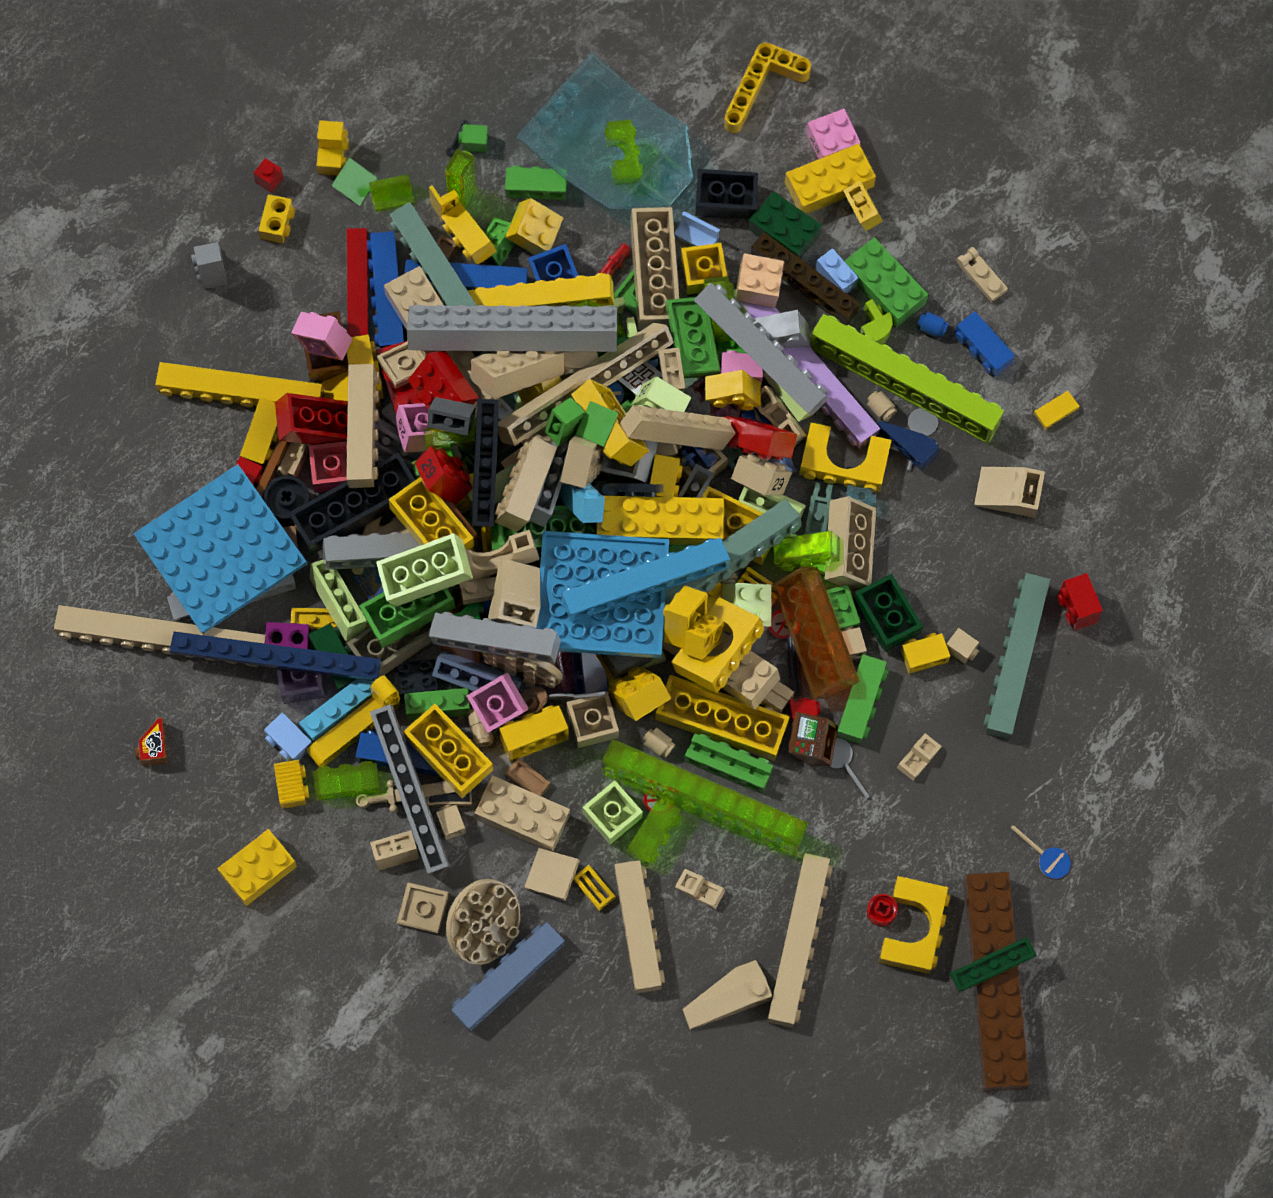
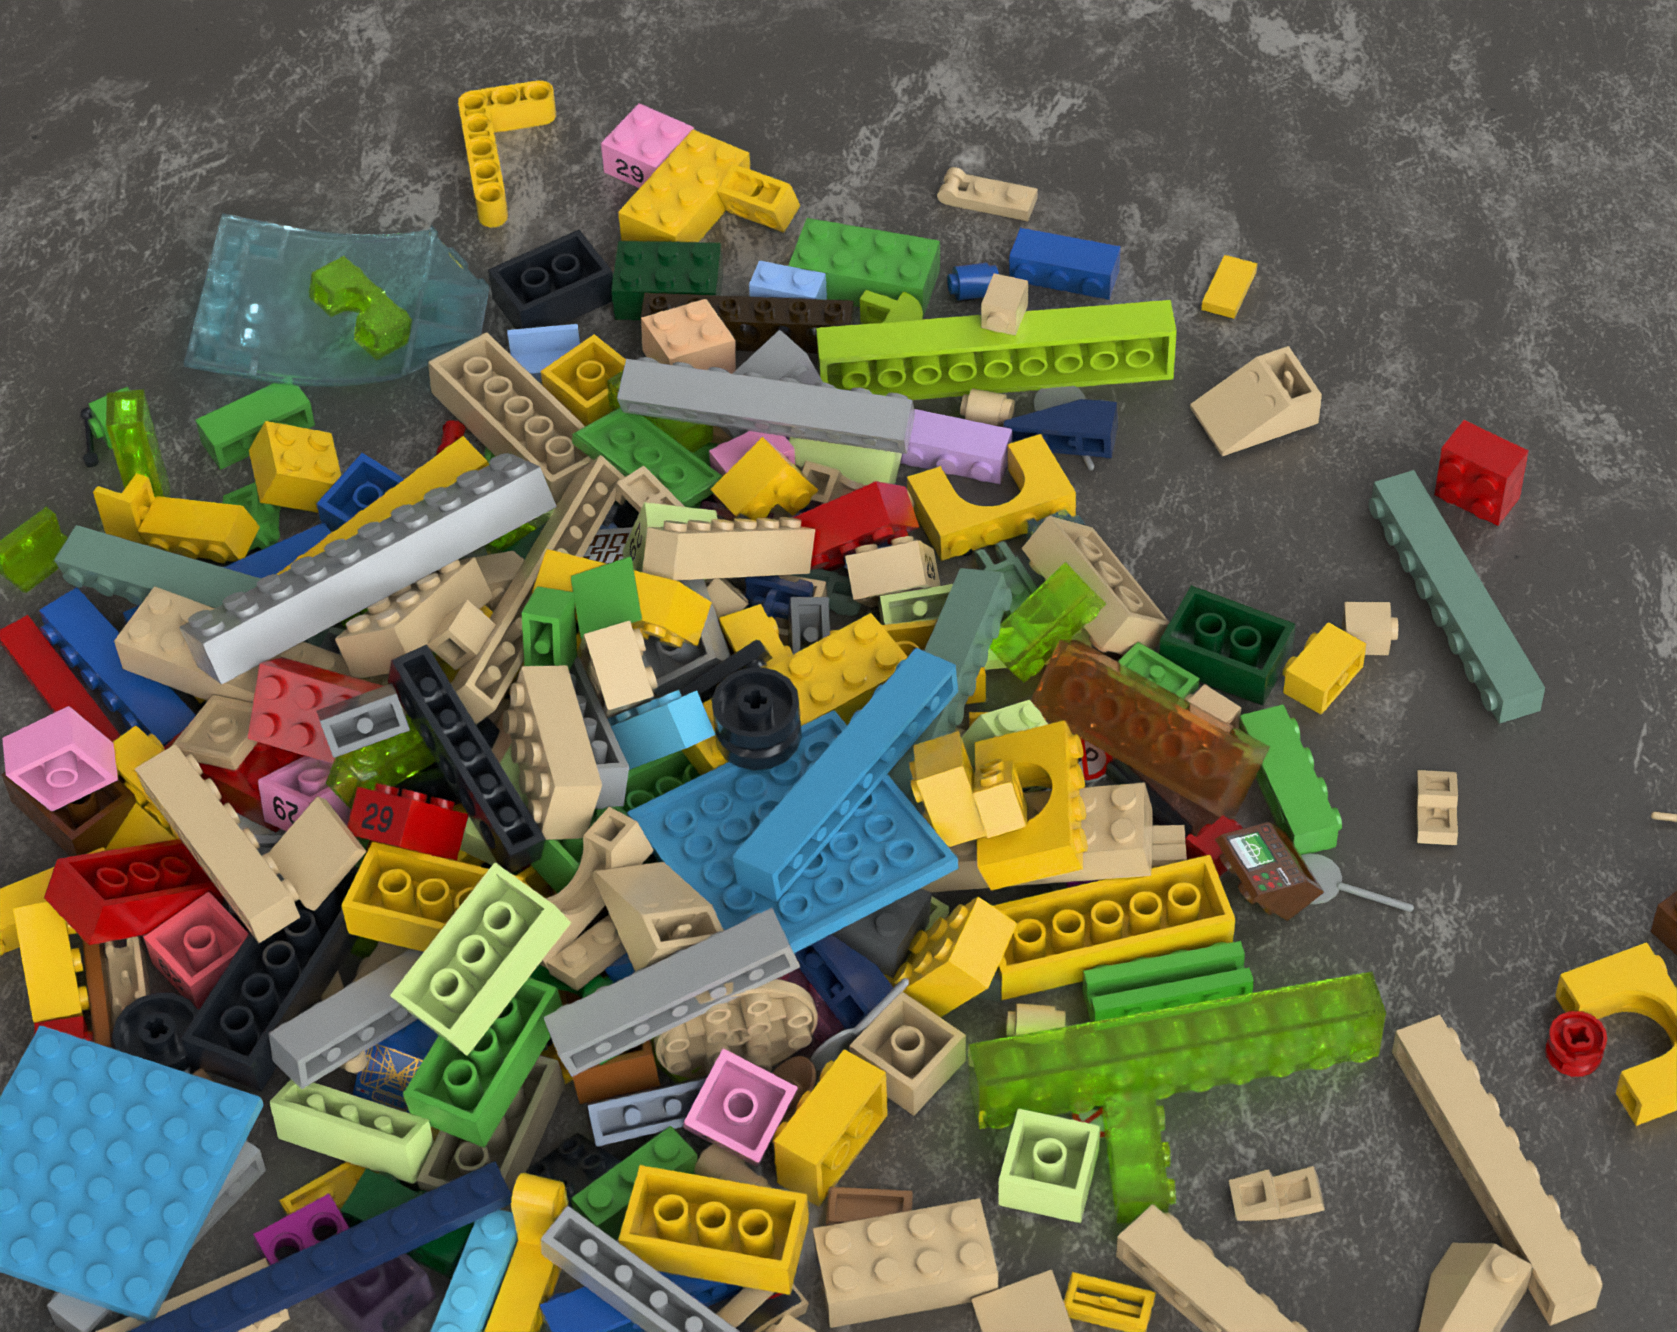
camera: 30 degrees left, 20 degrees down
none -> tan tile [268,796,366,911]
none -> tan brick [427,599,496,670]
none -> black wheel [712,667,802,771]
none -> tan brick [981,273,1028,335]

